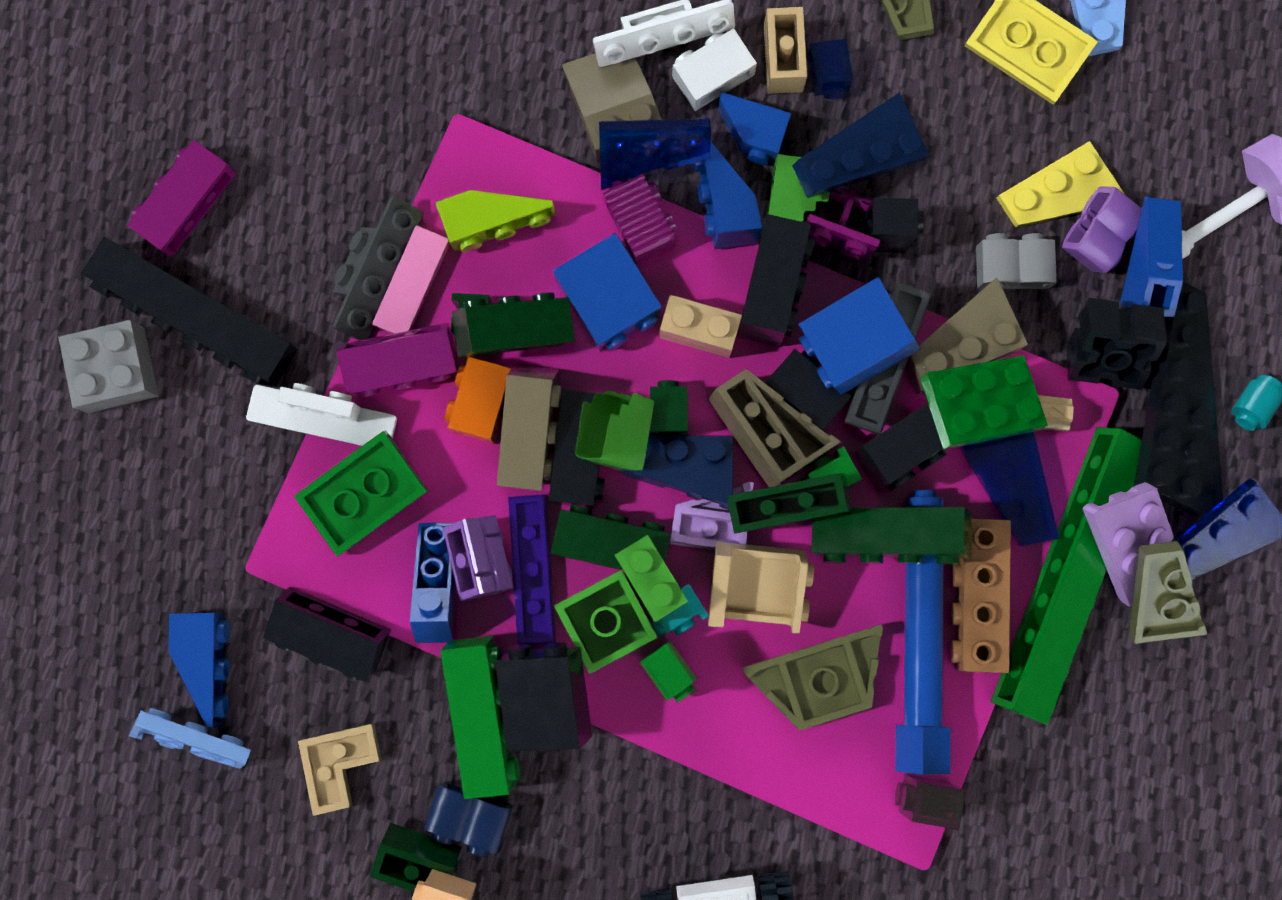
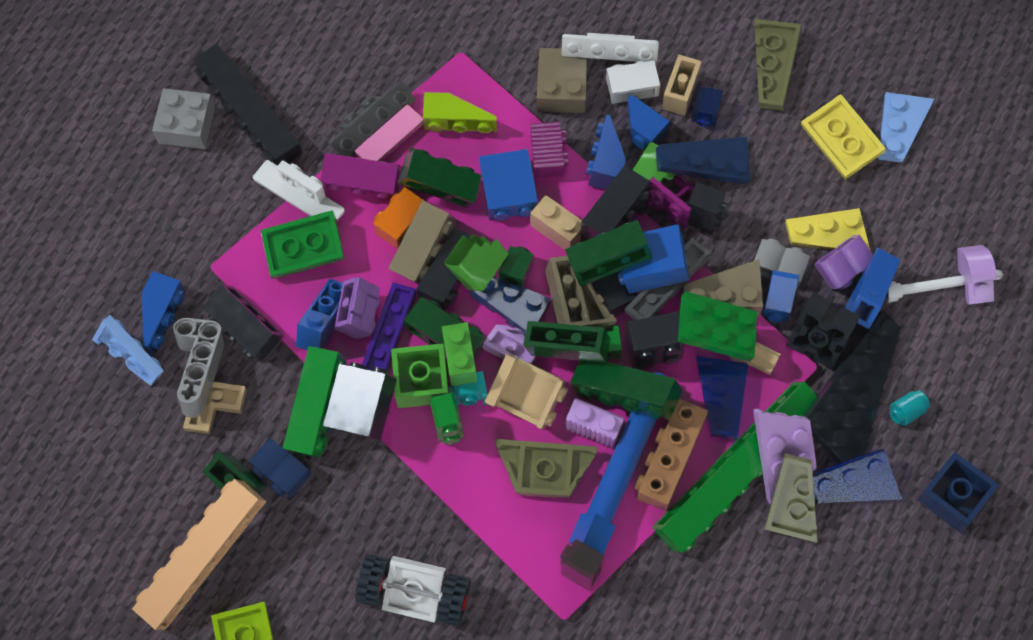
camera: 20 degrees right, 15 degrees down
magenta brick [127,140,237,258] -> none
clear blue wing [599,118,711,190] -> none
none -> light grey beam [173,318,225,418]
none -> dark green brick [565,220,652,287]
none -> lavender brick [566,398,624,449]
none -> slope [762,270,799,323]

